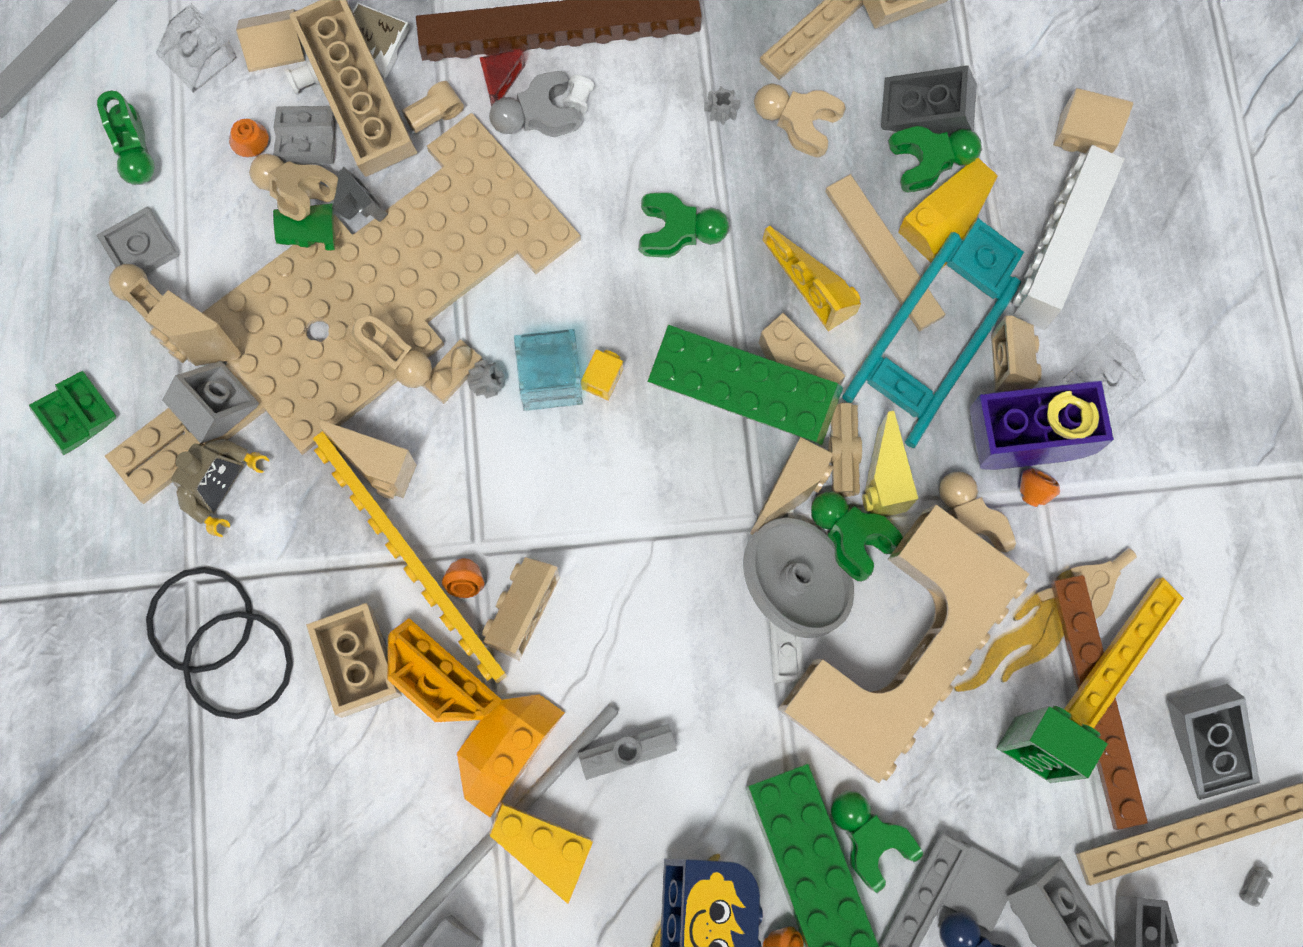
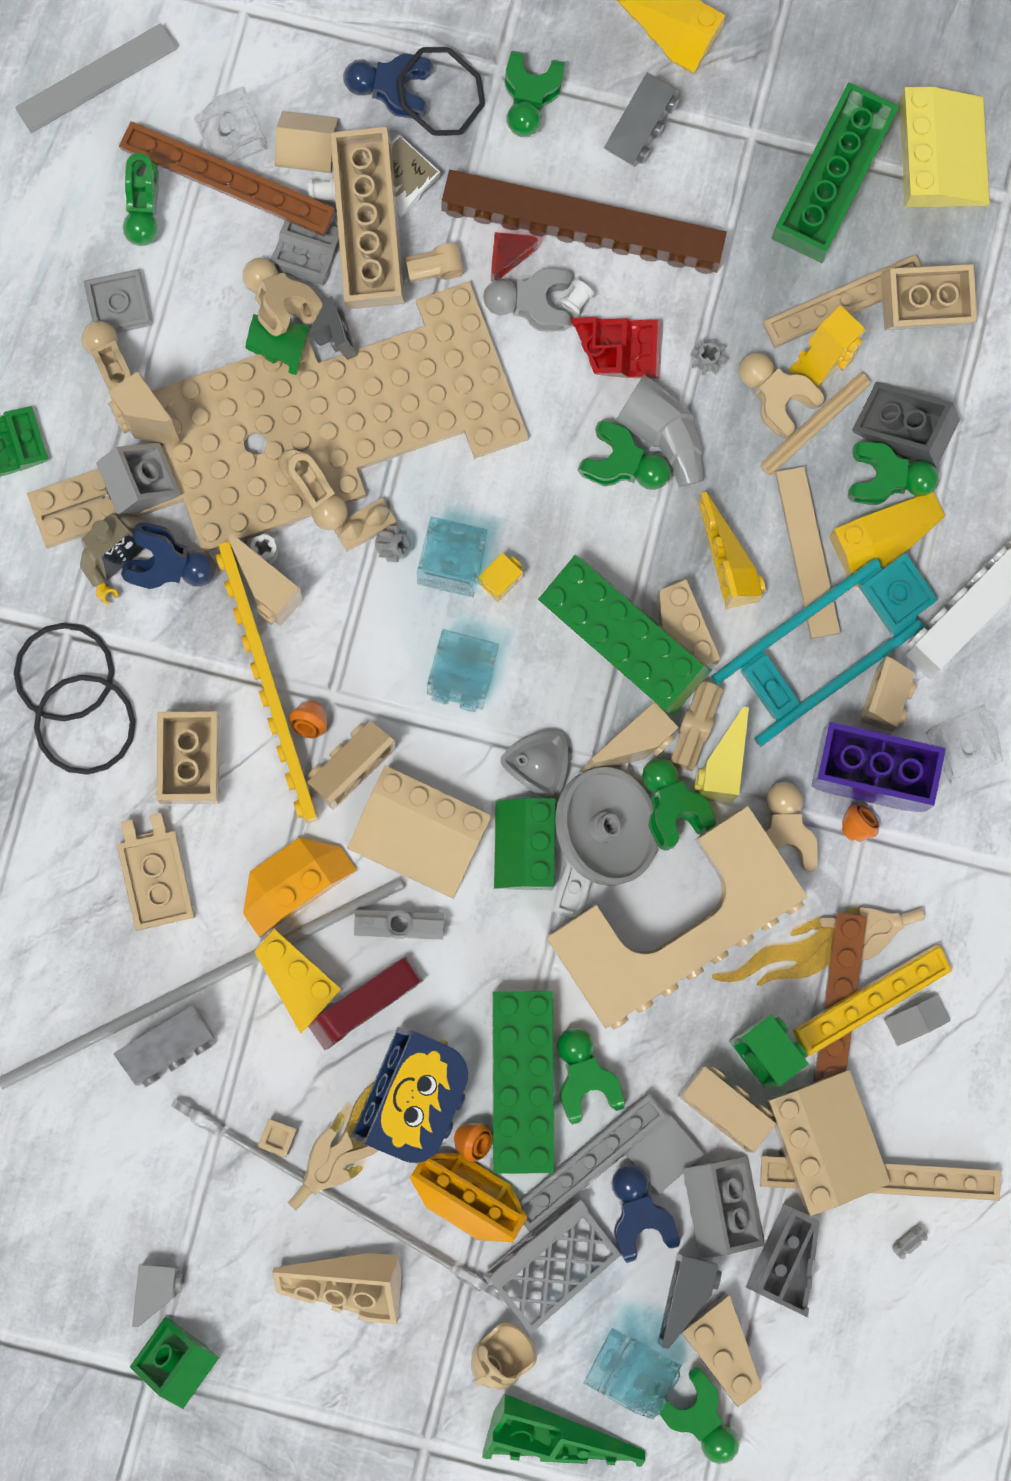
camera: 15 degrees right, 5 degrees up
orange cone [229,119,269,157] -> none
light orange wedge [387,618,502,722] -> none
light yellow piece [1047,391,1099,439] -> none
dark grey slope [1168,684,1260,800] -> none
none -> tan tile [117,813,195,931]
none -> dark orange plate [119,121,337,237]
none -> dark blue piece [121,522,216,589]
none -> white bush [250,534,278,565]
none -> dark red beam [308,956,424,1051]
none -> tan slope [347,765,492,899]
none -> clear light blue brick [427,629,499,712]
none -> green slope [494,798,555,890]
none -> light grey hat [500,731,568,799]
none -> red slope [571,317,661,379]
none -> light grey piece [615,375,704,487]
none -> tan brick [678,1066,776,1153]
none -> tan axle [760,373,871,476]
none -> tan slope [765,1070,891,1216]
none -> yellow wedge [789,305,865,388]
none -> light grey slope [884,994,950,1046]

